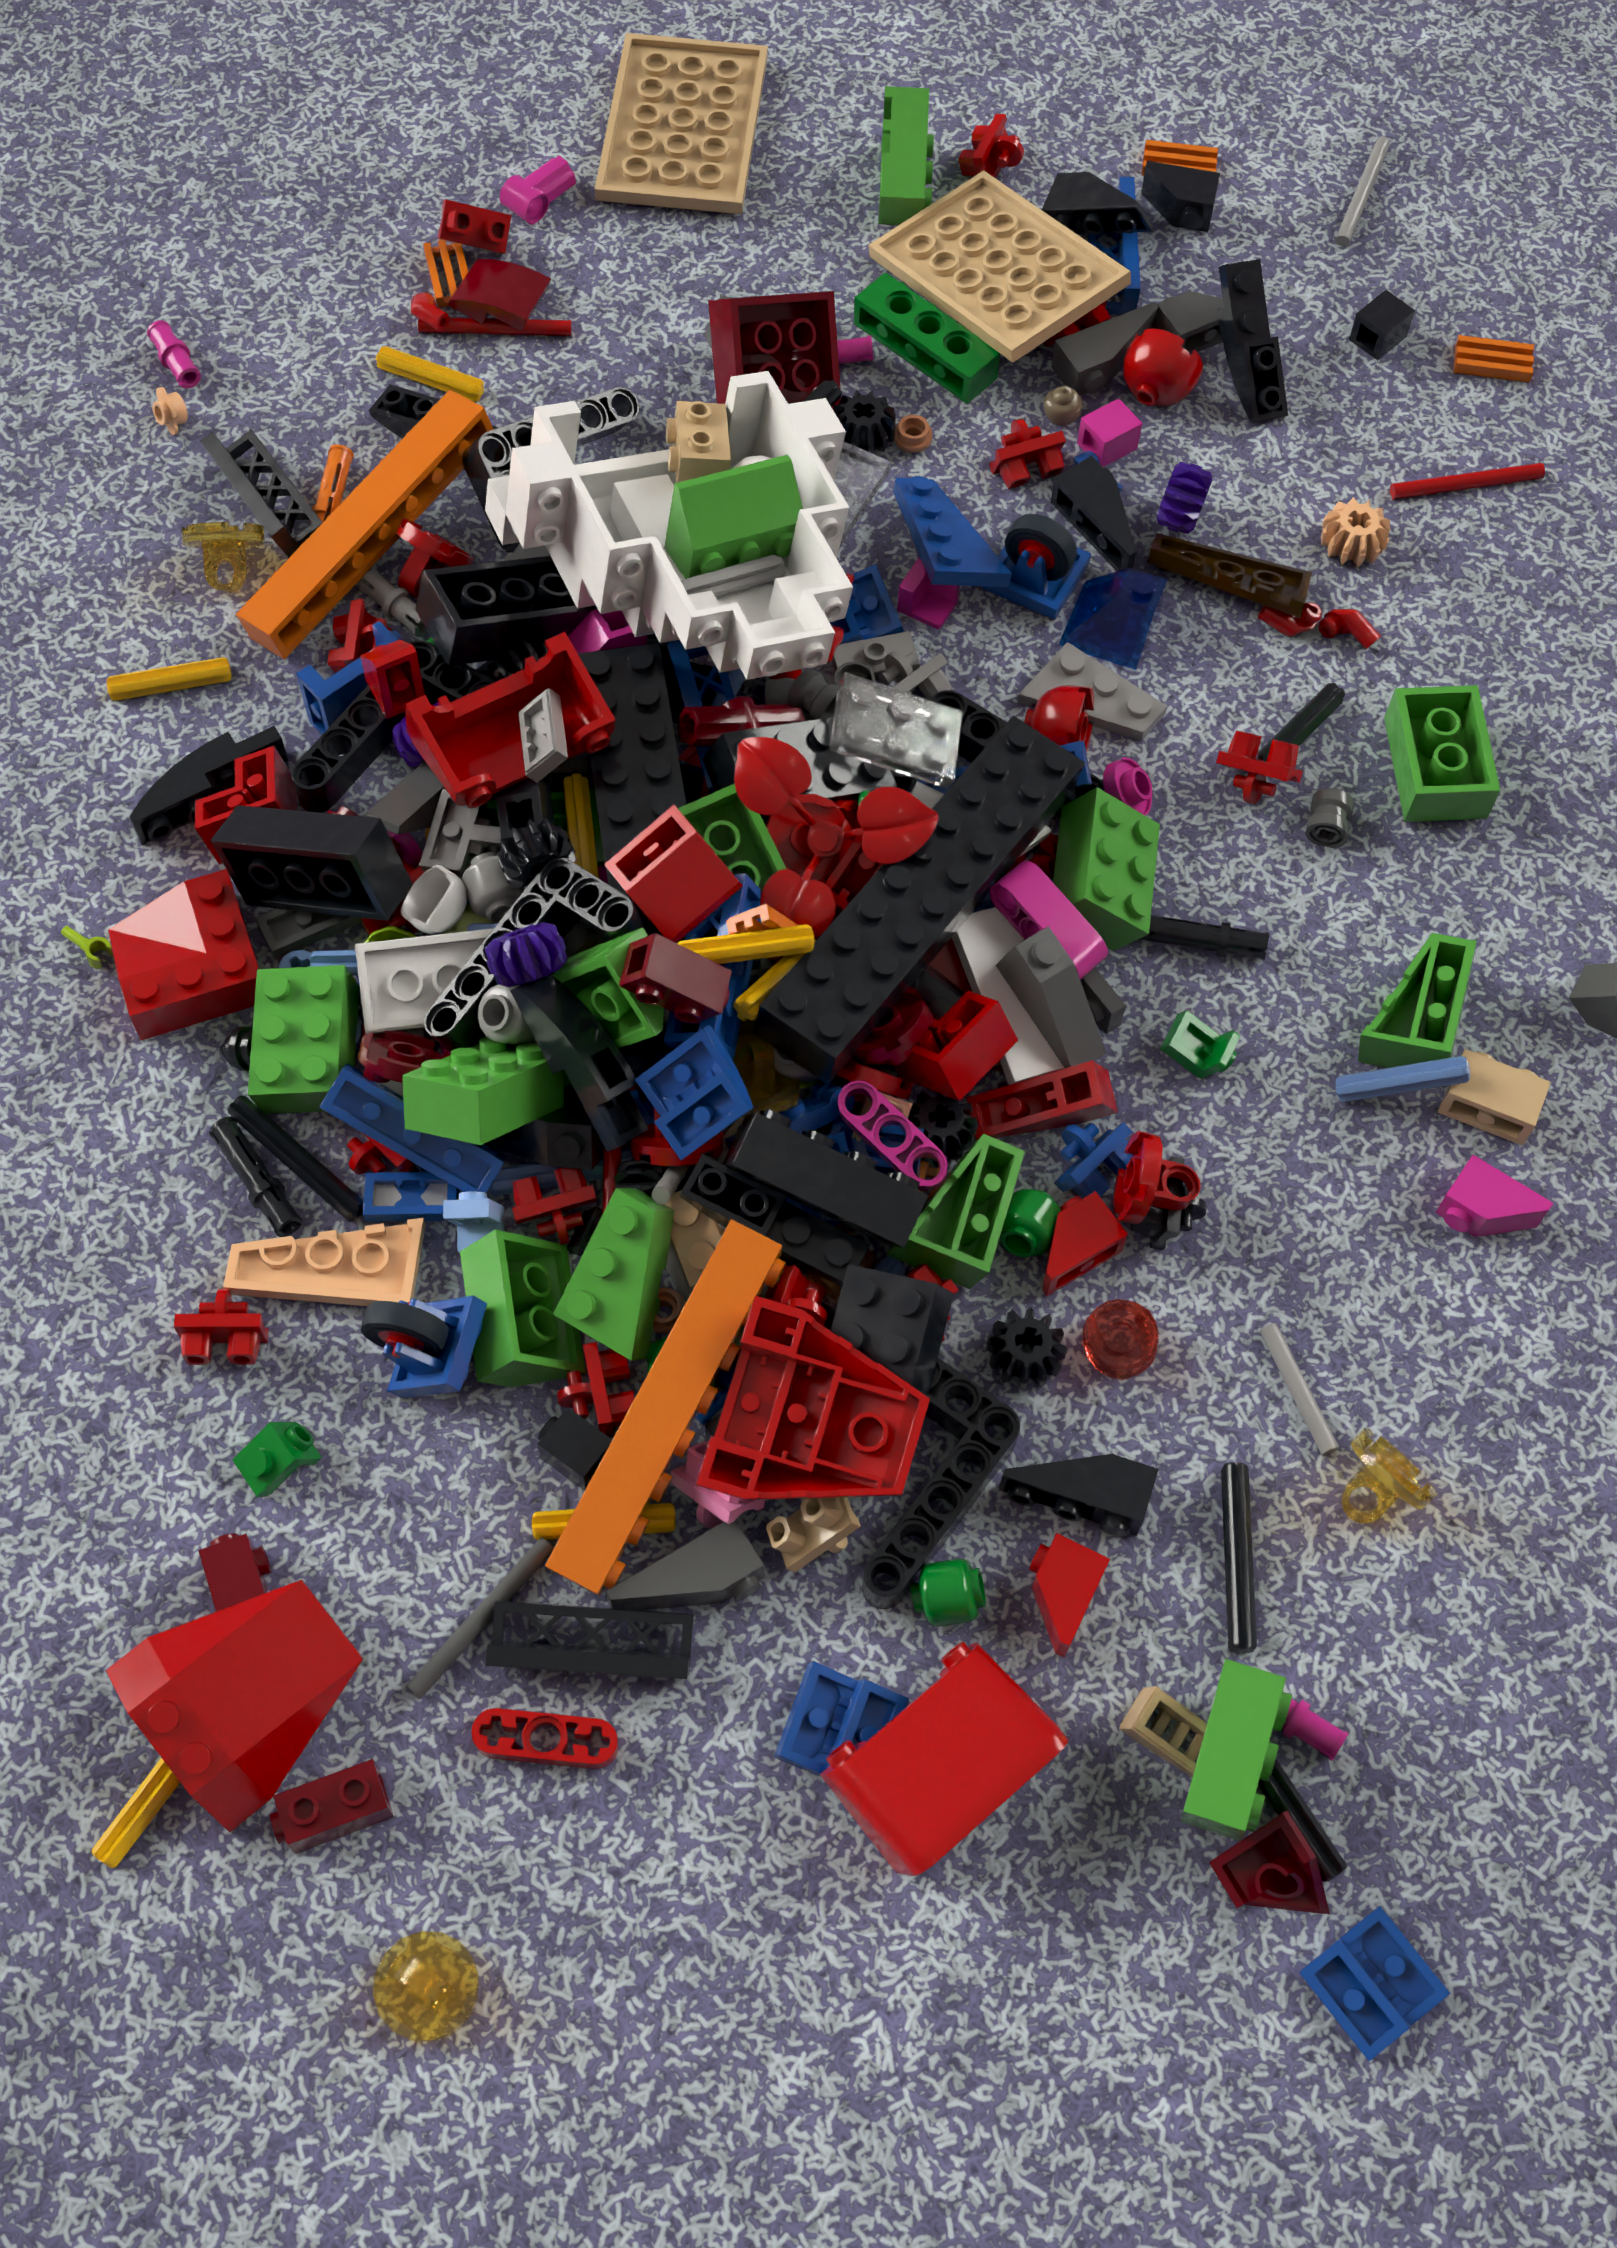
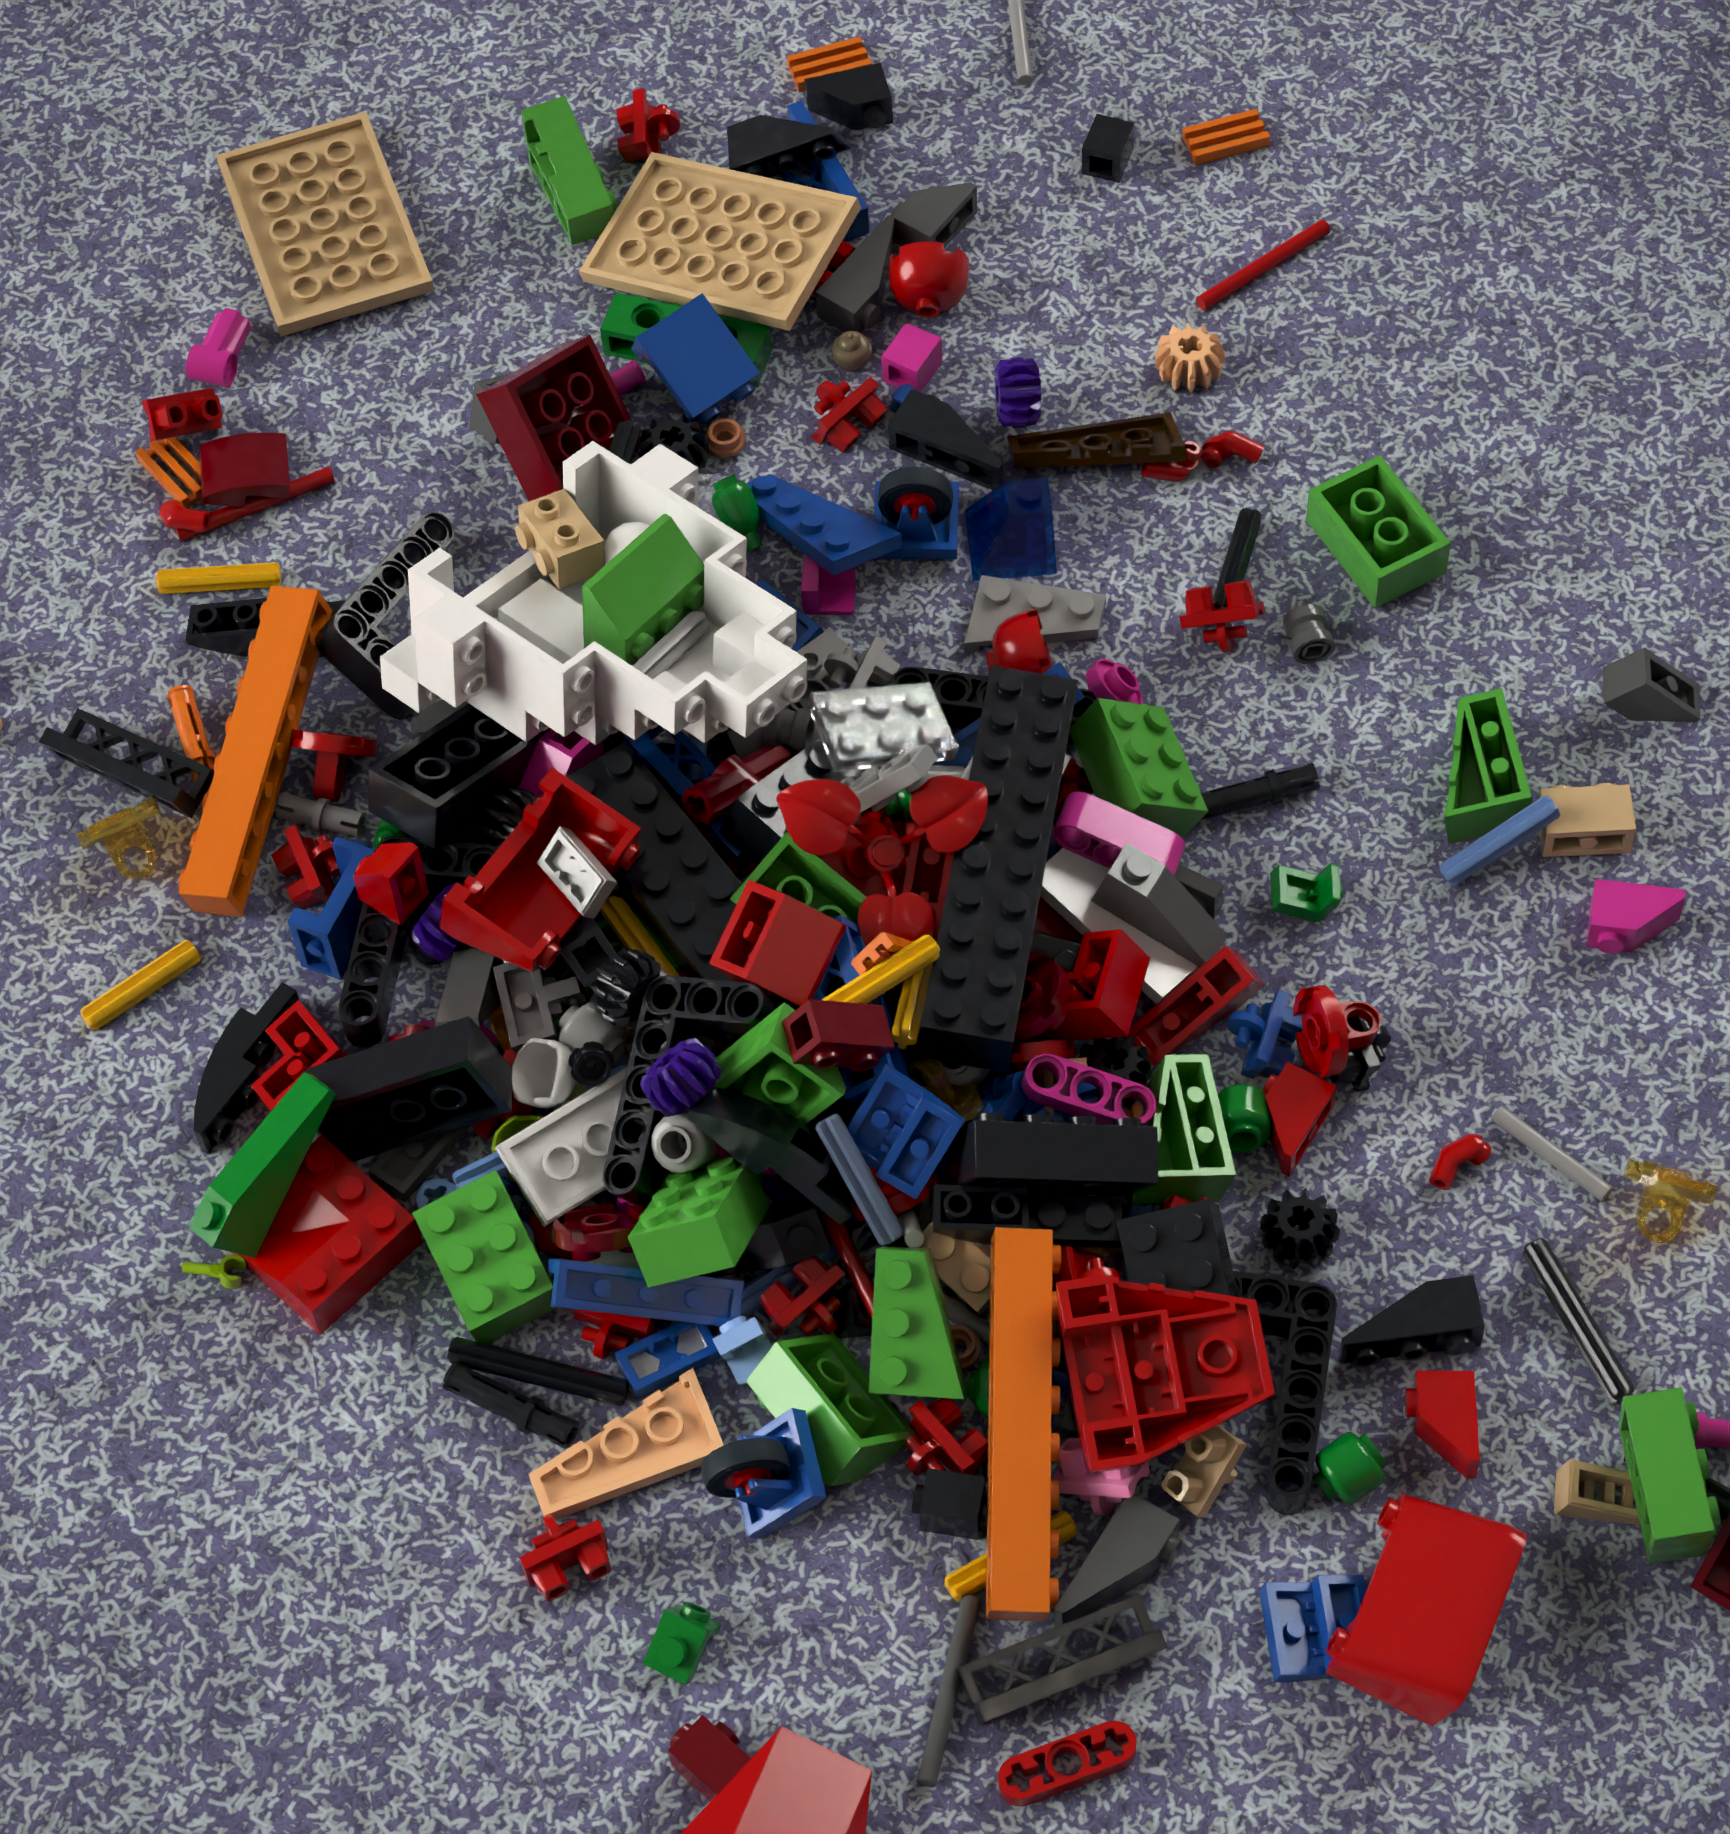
camera: 20 degrees left, 5 degrees down
black plate [220,1026,253,1071] -> none
clear red piece [1083,1299,1159,1380] -> none
black slope [1217,259,1288,422] -> none
none -> green wedge [189,1072,336,1258]
none -> black plate [568,1041,614,1086]
none -> blue panel [631,293,760,426]
none -> green plant [712,474,762,551]
none -> sand blue axle [816,1114,903,1246]
none -> light grey wing [840,743,938,825]
none -> red arm [1429,1134,1491,1190]

